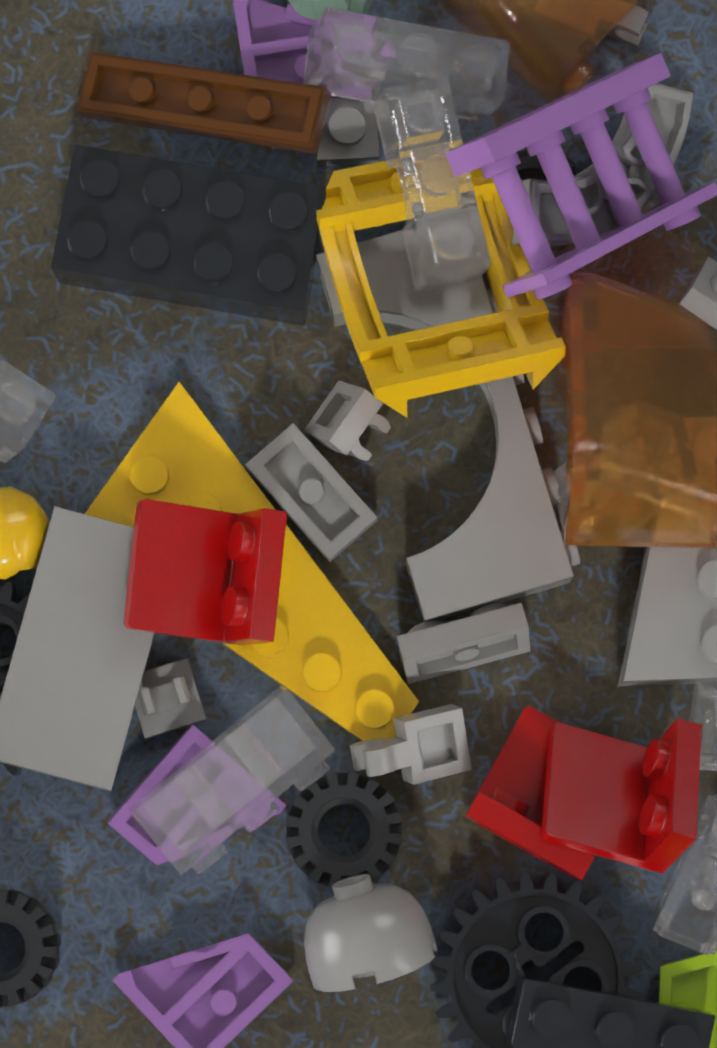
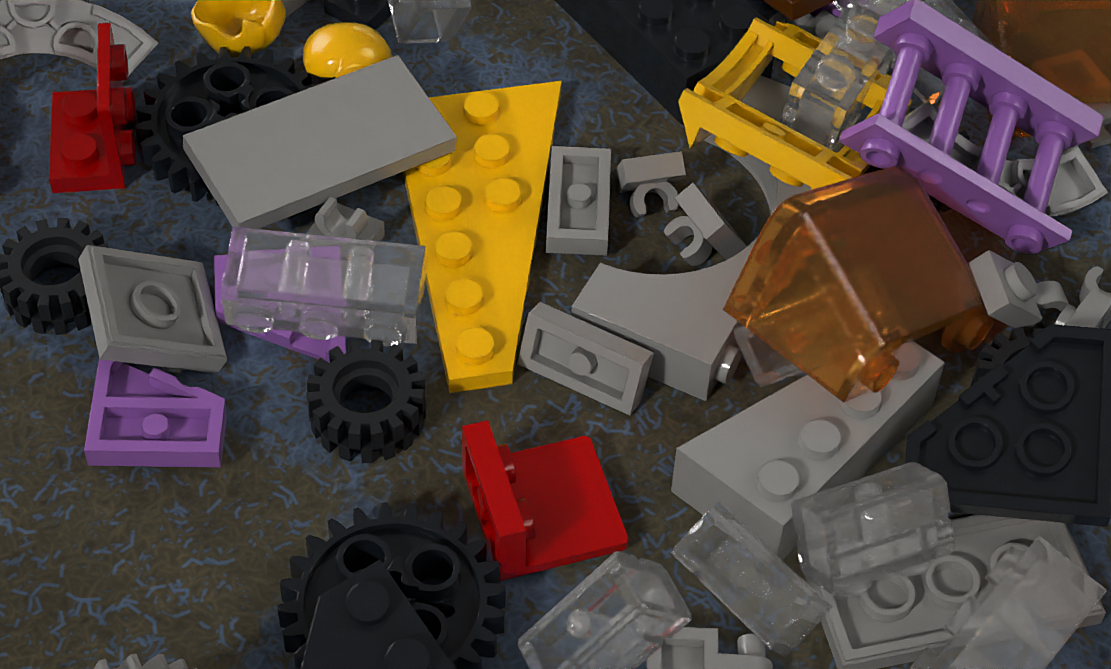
camera: 40 degrees right, 30 degrees down
red bracket [123,499,287,646] -> none
light grey cylinder [304,874,438,992] -> none
light grey plate [350,704,472,785] -> none
red bracket [541,718,702,874] -> none
none -> light grey plate [78,245,227,373]
none -> light grey tile [664,183,747,266]

